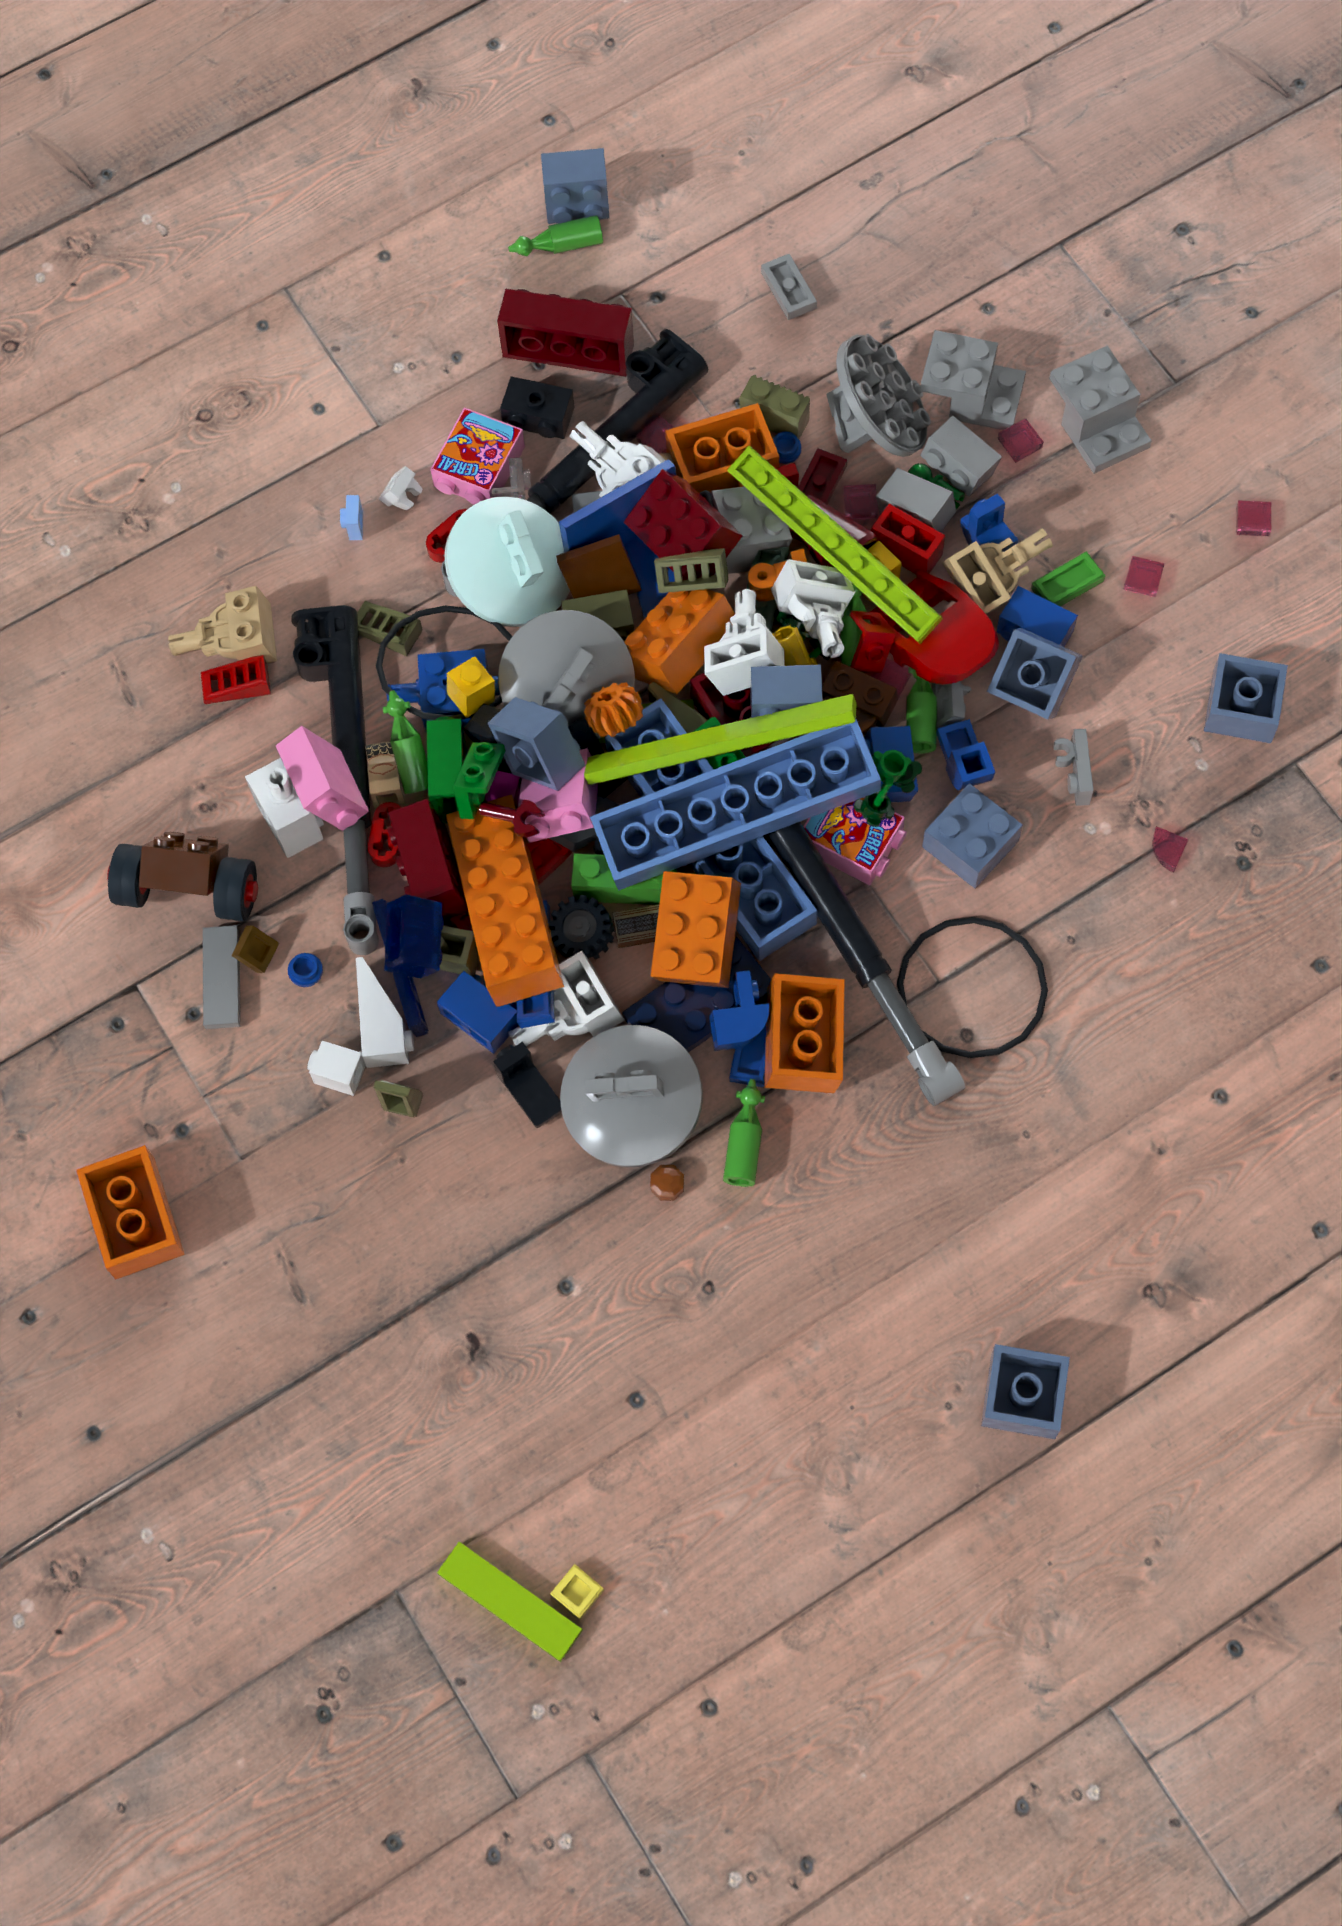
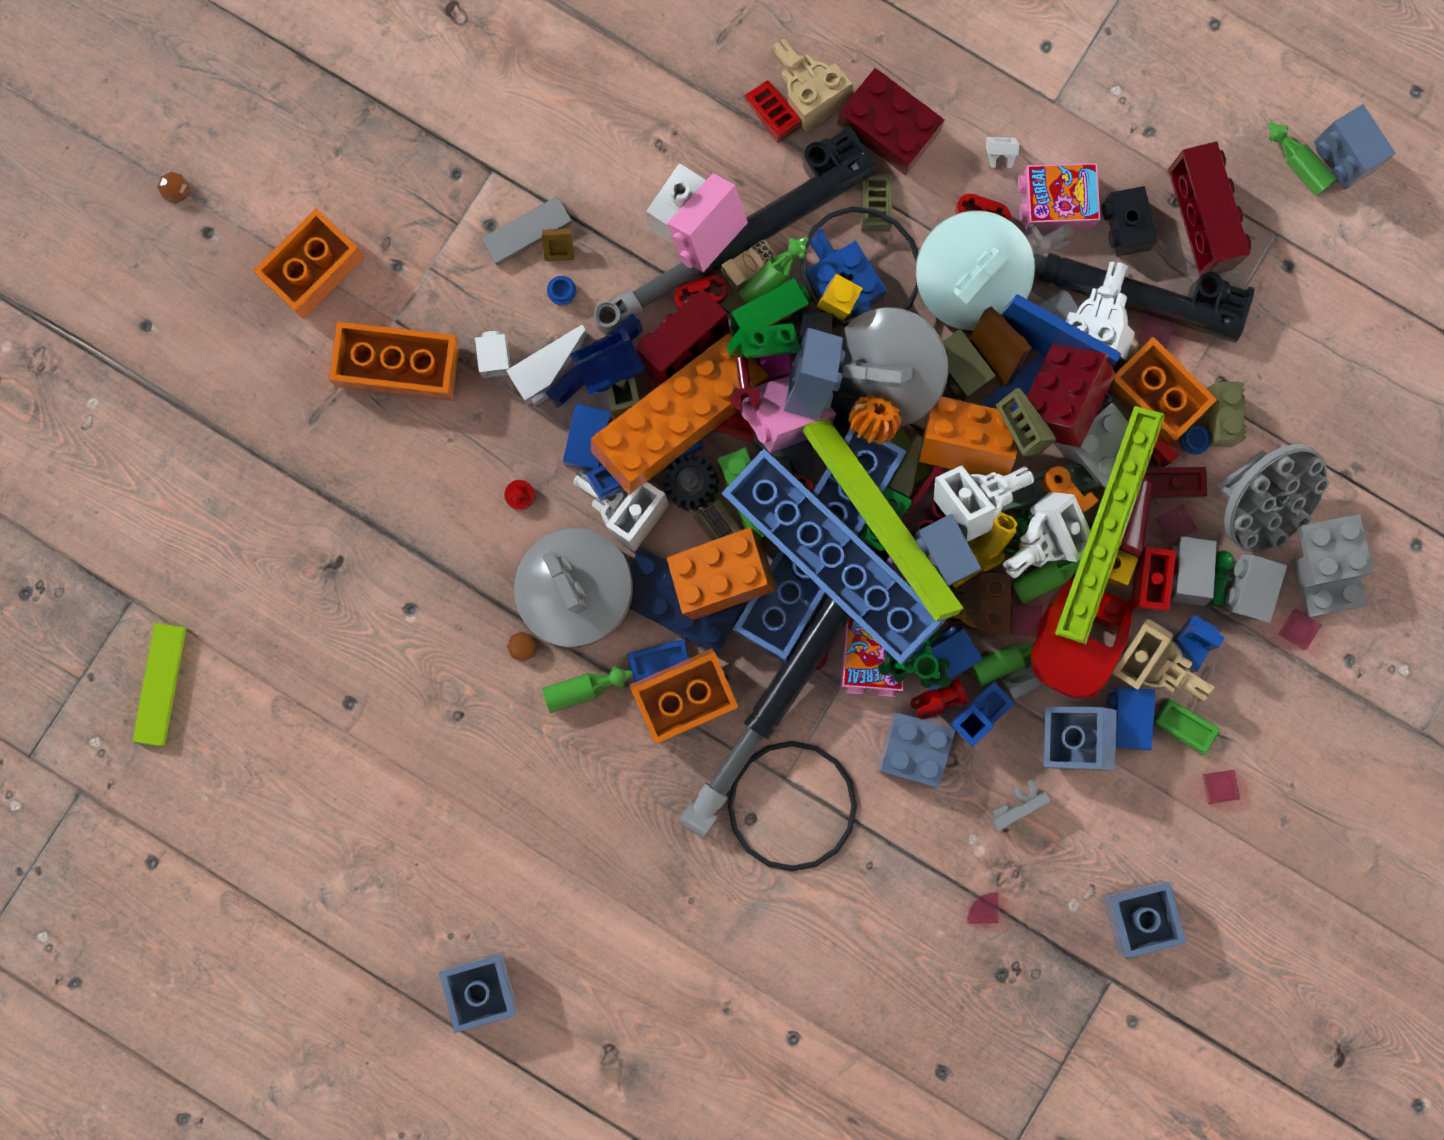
camera: 55 degrees right, 15 degrees up
brick [107,832,258,921] -> none
light blue plate [340,495,363,541] -> none
olive slope [374,1080,423,1118] -> none
black bracket [493,1041,562,1128] -> none
light yellow tile [550,1564,604,1620] -> none
blue brick [709,970,769,1051] -> none
light grey plate [761,254,817,320] -> none
red bracket [850,611,896,673] -> none
light grey bracket [1049,345,1152,474] -> none
clear pink tile [1236,500,1271,536] -> none
none -> orange brick [329,321,461,401]
none -> red tile [504,480,535,511]
none -> dark red brick [837,68,945,176]
none -> red piece [910,679,968,720]

